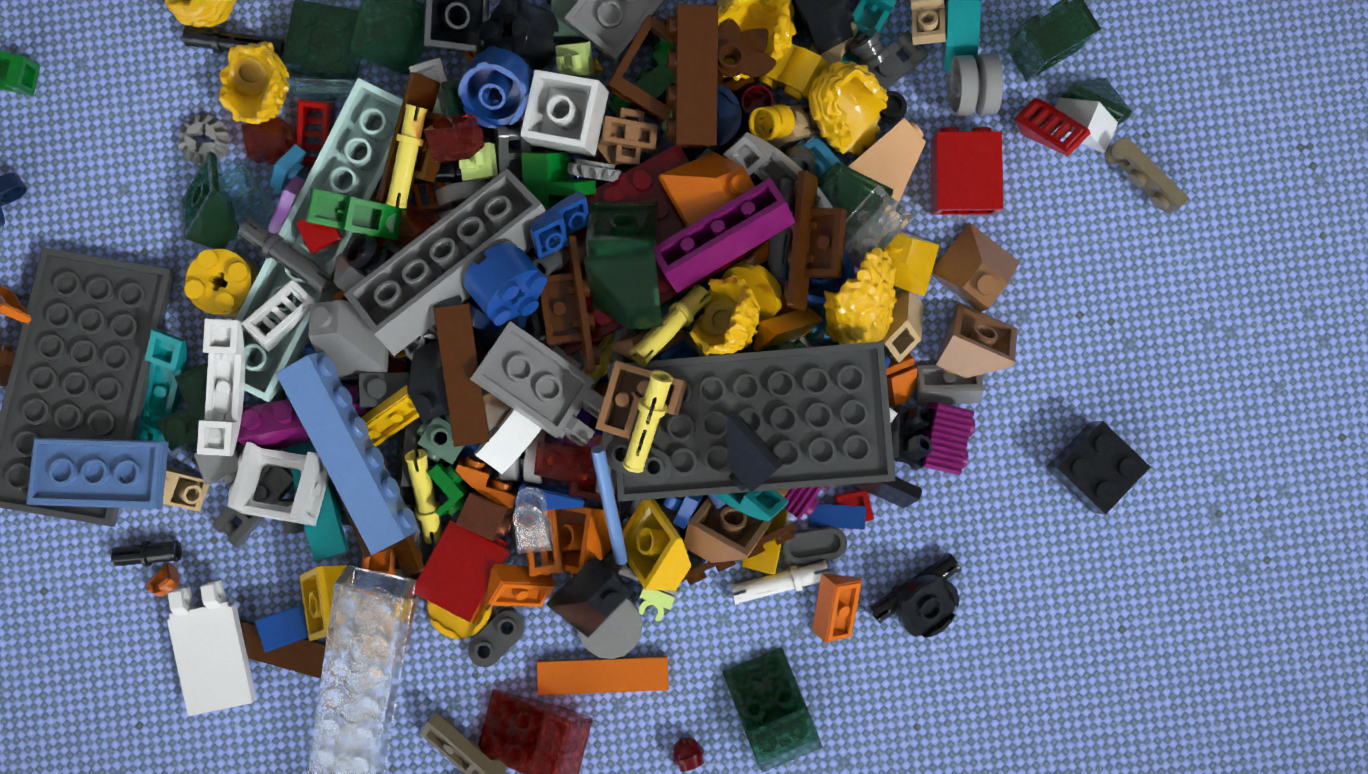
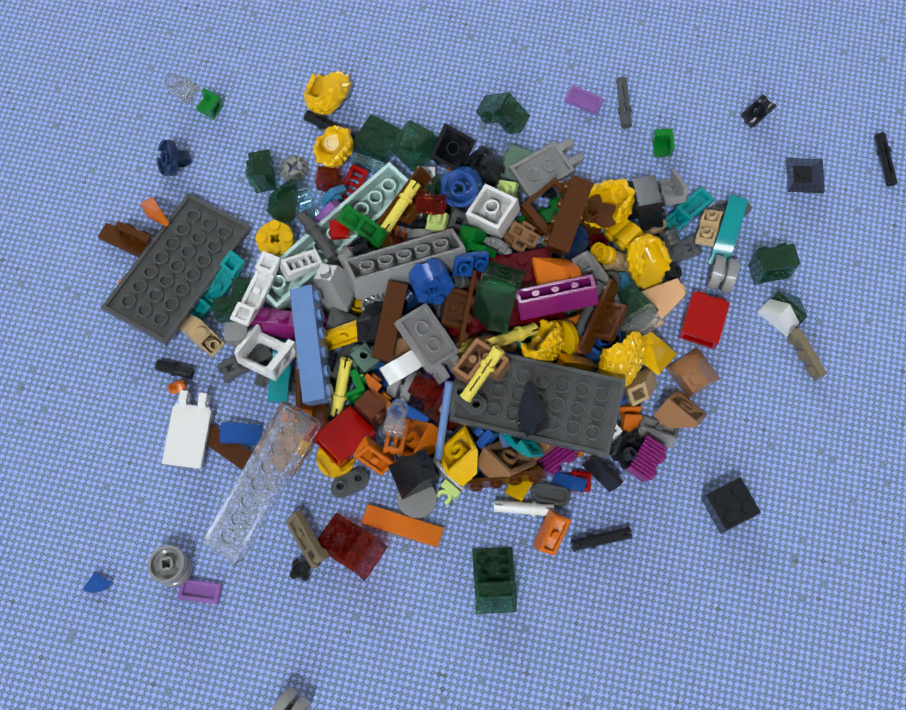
camera: 20 degrees right, 15 degrees down
medium blue tile [26,437,169,509] -> none
yellow slope [299,565,355,641] -> none
dark red plate [672,737,704,772] -> none
black tile [896,574,960,638] -> none
red slope [1015,98,1091,156] -> none
none -> clear green brick [245,149,277,193]

